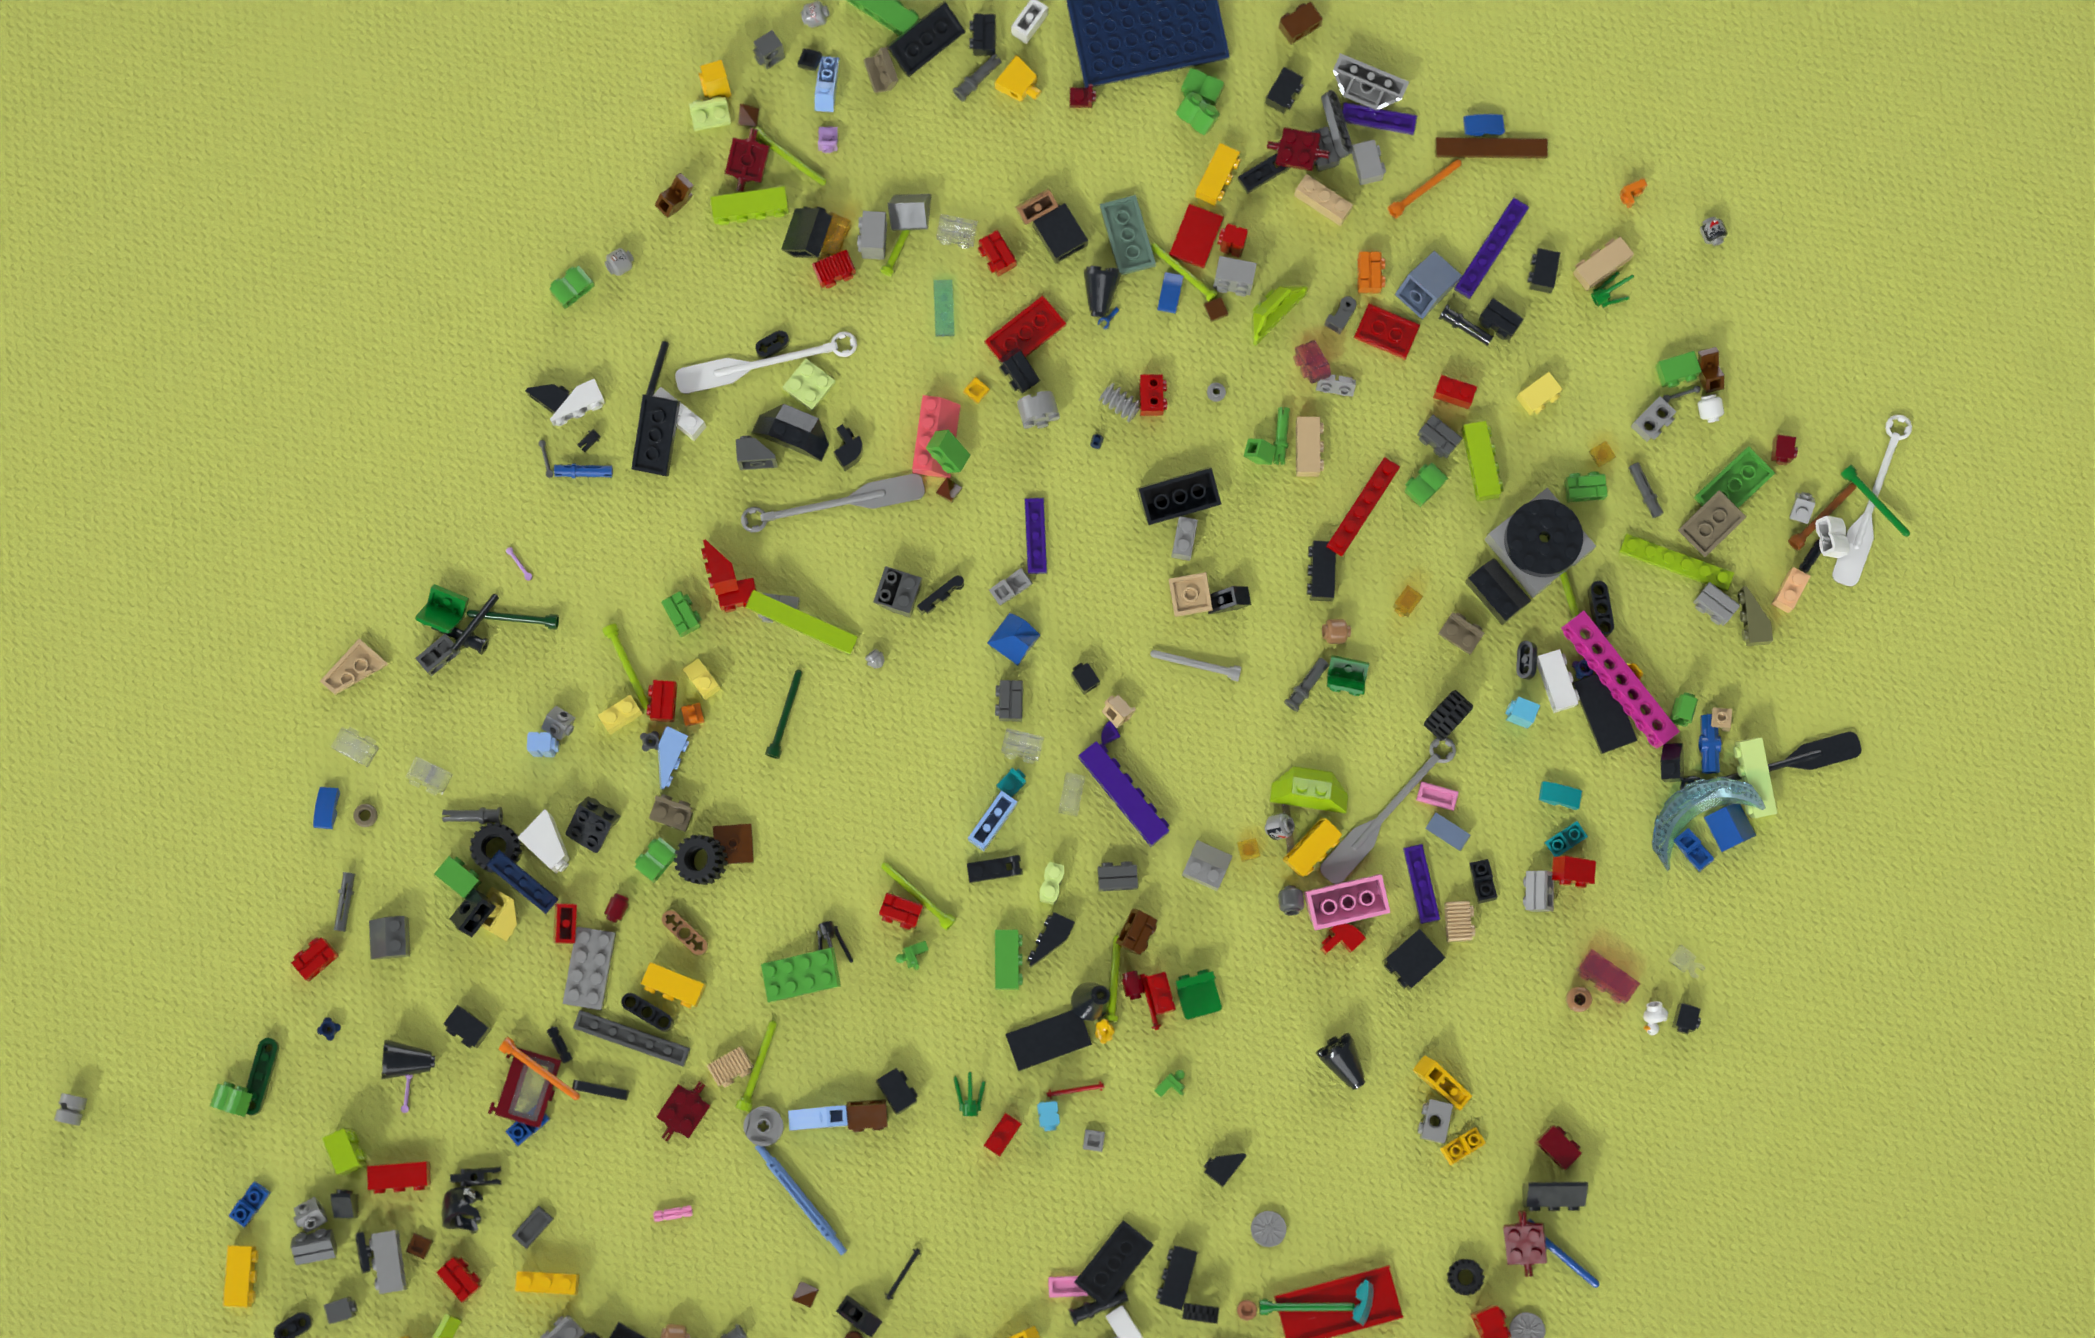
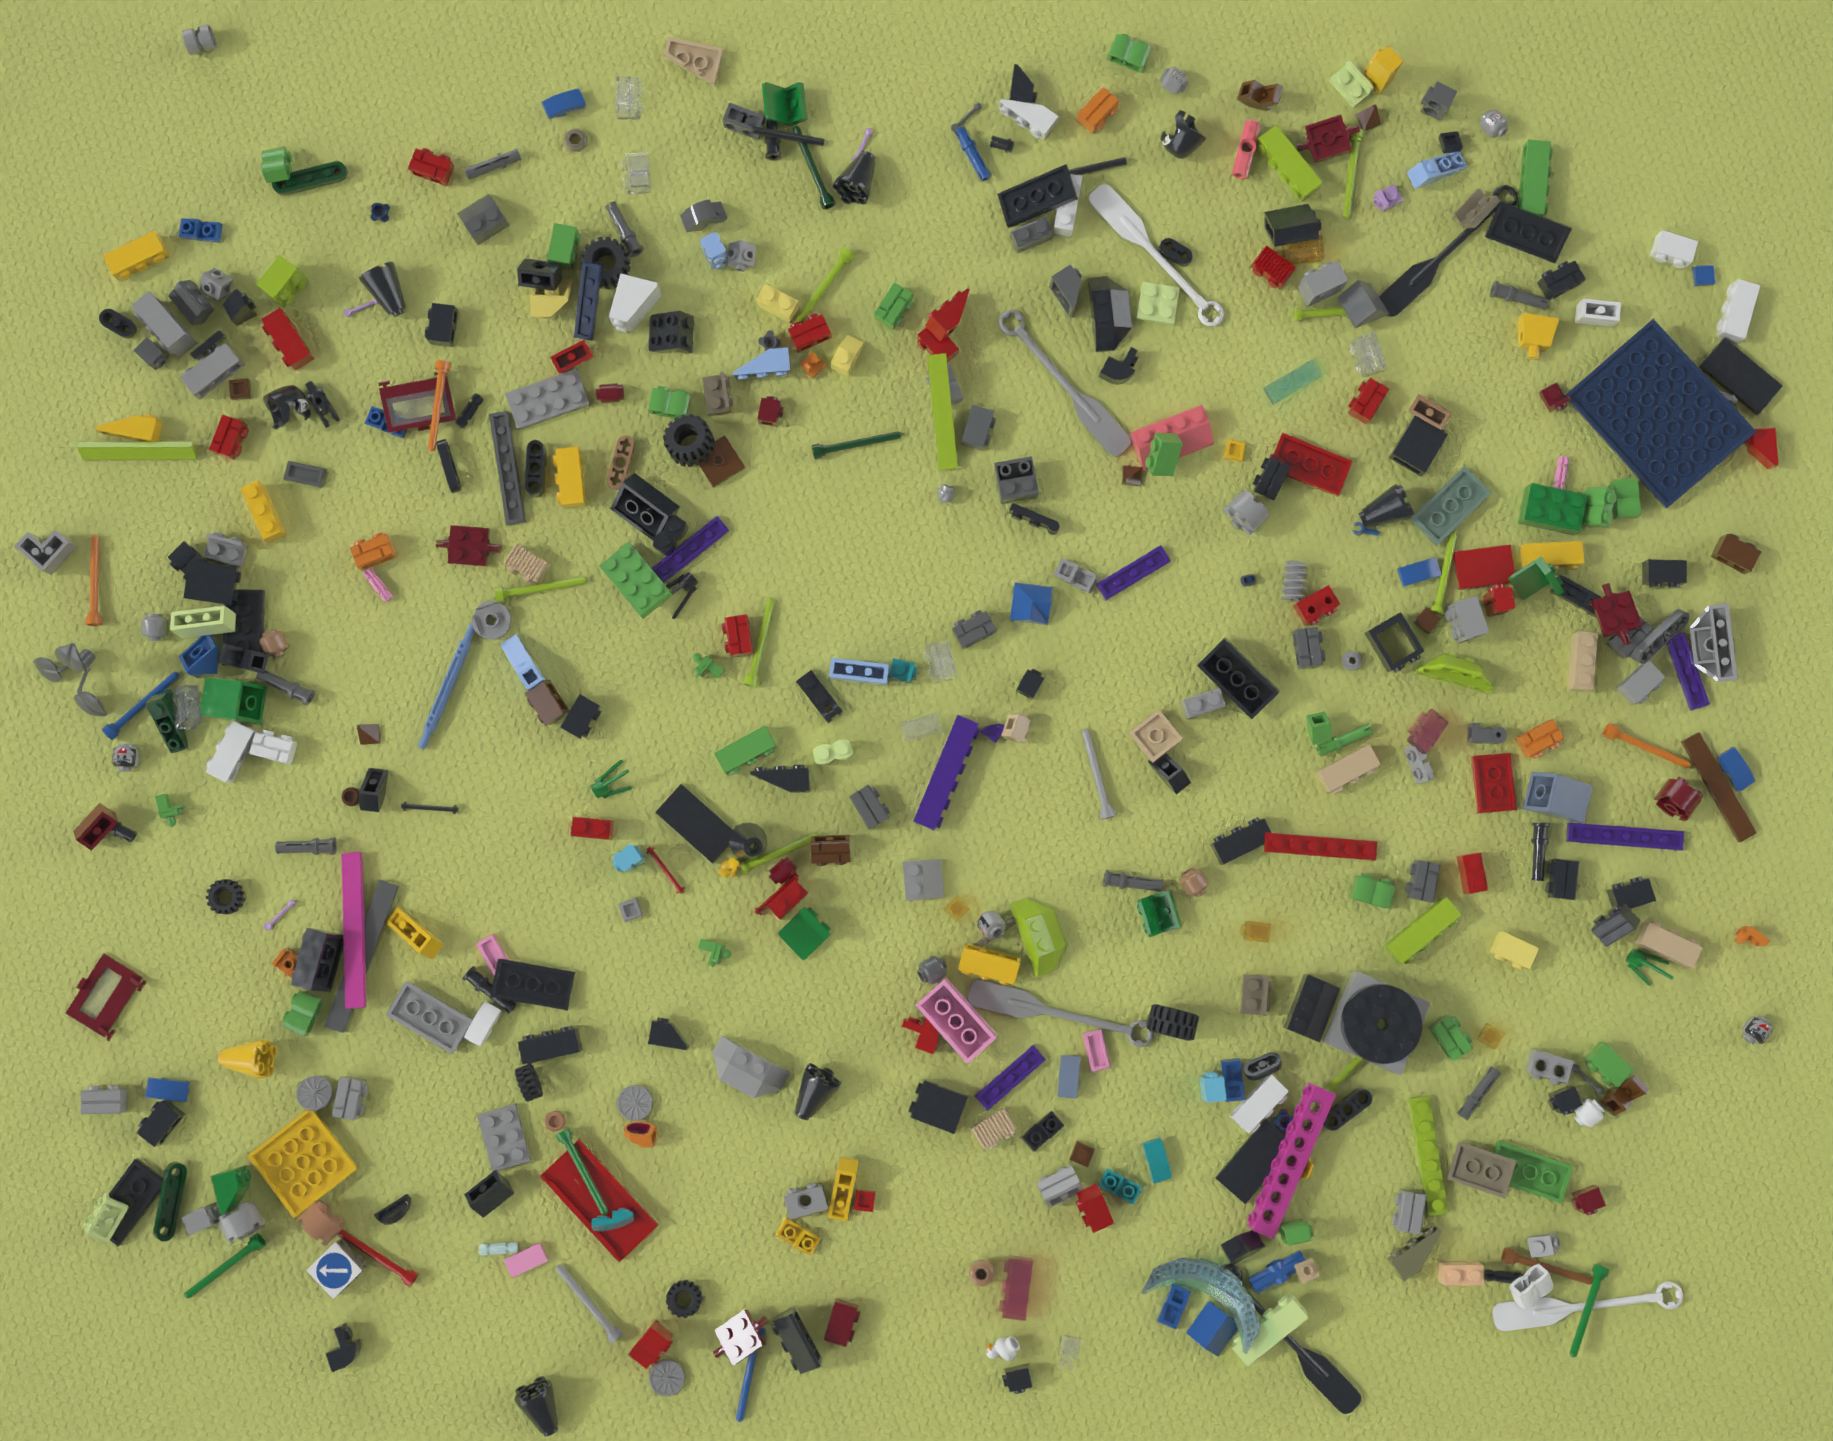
camera: 60 degrees right, 5 degrees up
none -> light grey brick [131,291,197,358]
none -> orange brick [350,532,397,571]
none -> black slope [610,473,680,541]
none -> orange rock [624,1121,657,1148]
none -> dark purple tile [651,516,729,584]
none -> black brick [653,515,688,557]
none -> dark grey brick [680,199,728,232]
none -> light grey wedge [713,1036,790,1098]
none -> dark red brick [757,396,784,427]
none -> black cone [833,151,875,205]
none -> red plate [854,1189,876,1212]
none -> dark grey brick [961,405,996,451]
none -> dark grey brick [1010,217,1053,254]
none -> reddish brown plate [1069,1141,1095,1167]
none -> orange brick [1076,87,1119,133]
none -> black piece [1160,110,1207,159]
none -> blue slope [1220,1058,1245,1102]
none -> coral piece [1231,120,1261,179]
none -> dark grey brick [1292,627,1325,669]
none -> black window [1364,612,1424,673]
none -> black piece [1379,185,1518,317]
none -> green bracket [1509,557,1564,600]
none -> green brick [1518,483,1588,536]
none -> black brick [1548,1085,1583,1115]
none -> bright pink axle [1553,456,1569,490]
none -> black brick [1591,904,1640,947]
none -> dark red brick [1654,777,1703,821]

